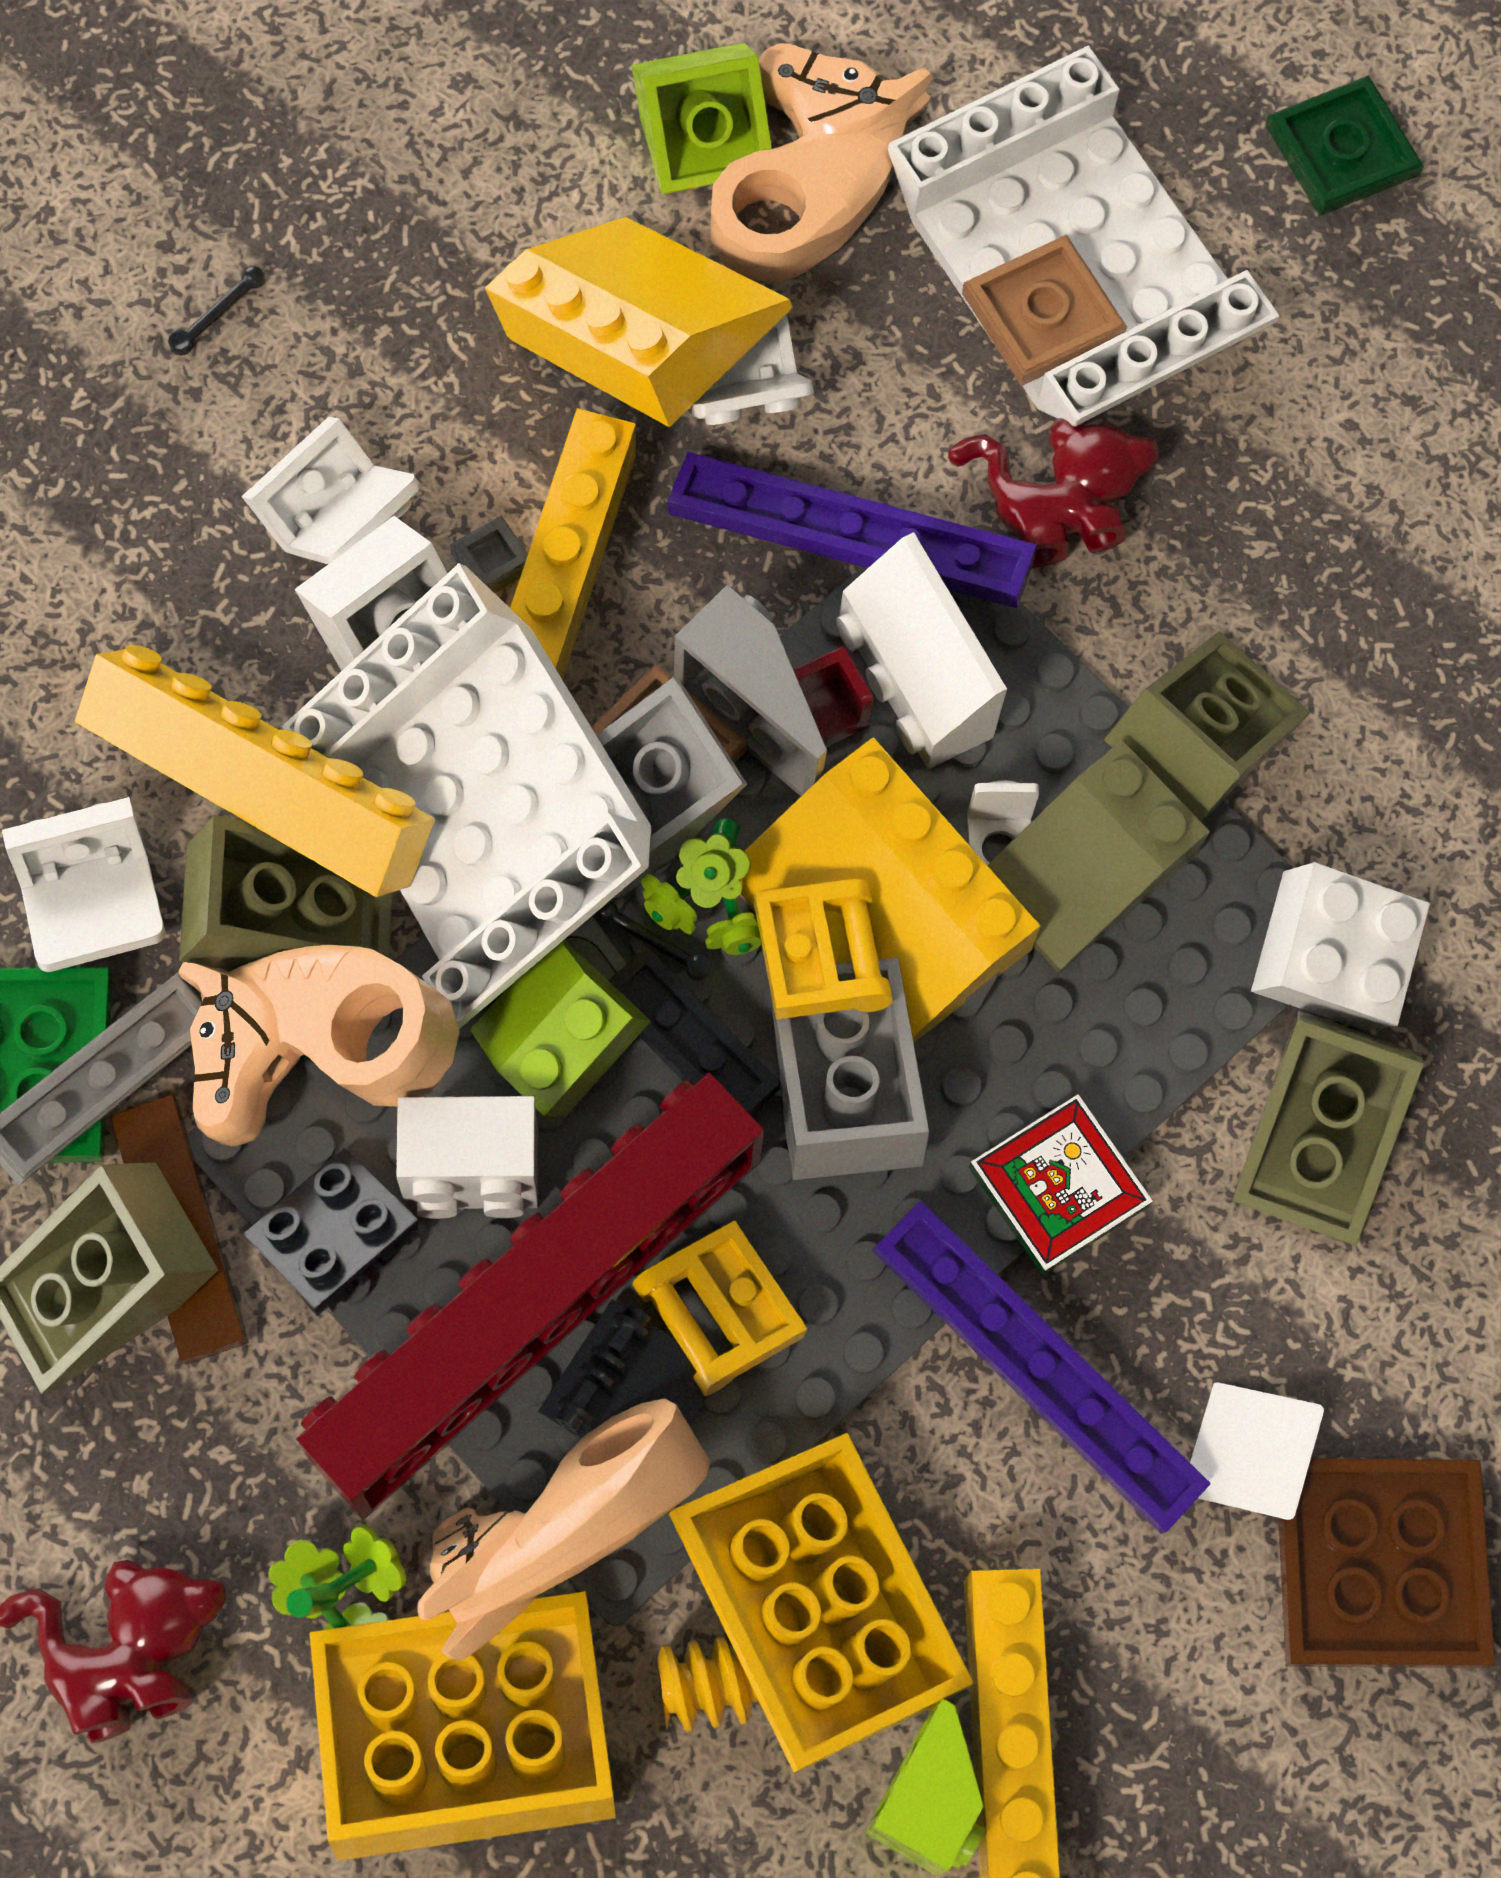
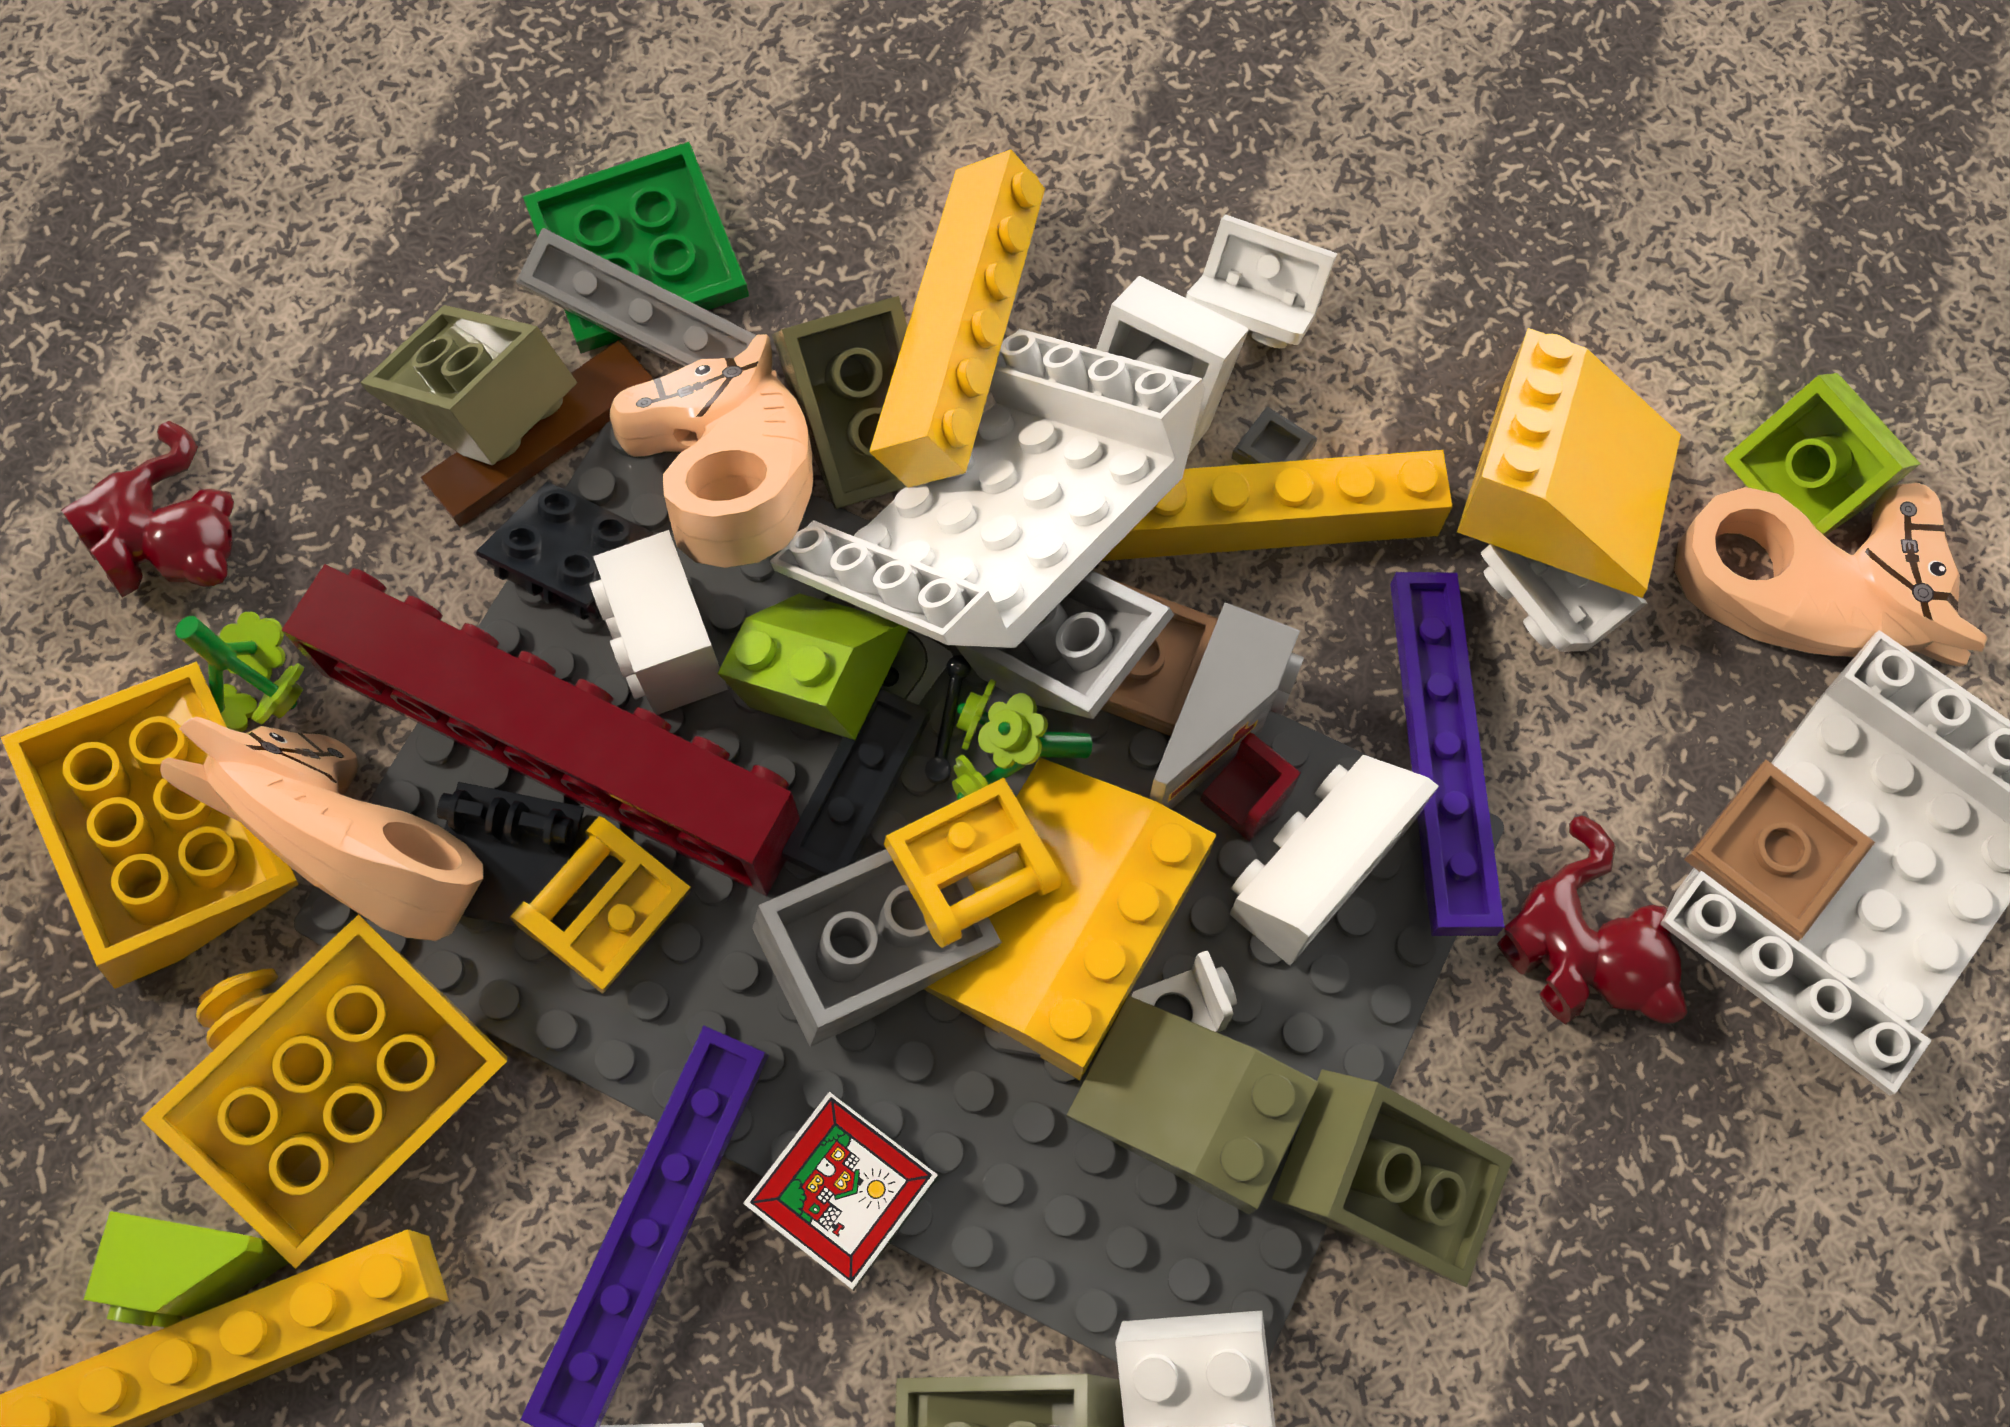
camera: 75 degrees right, 0 degrees up
white bracket [2,797,166,972] -> none
black hinge [168,265,265,356] -> none

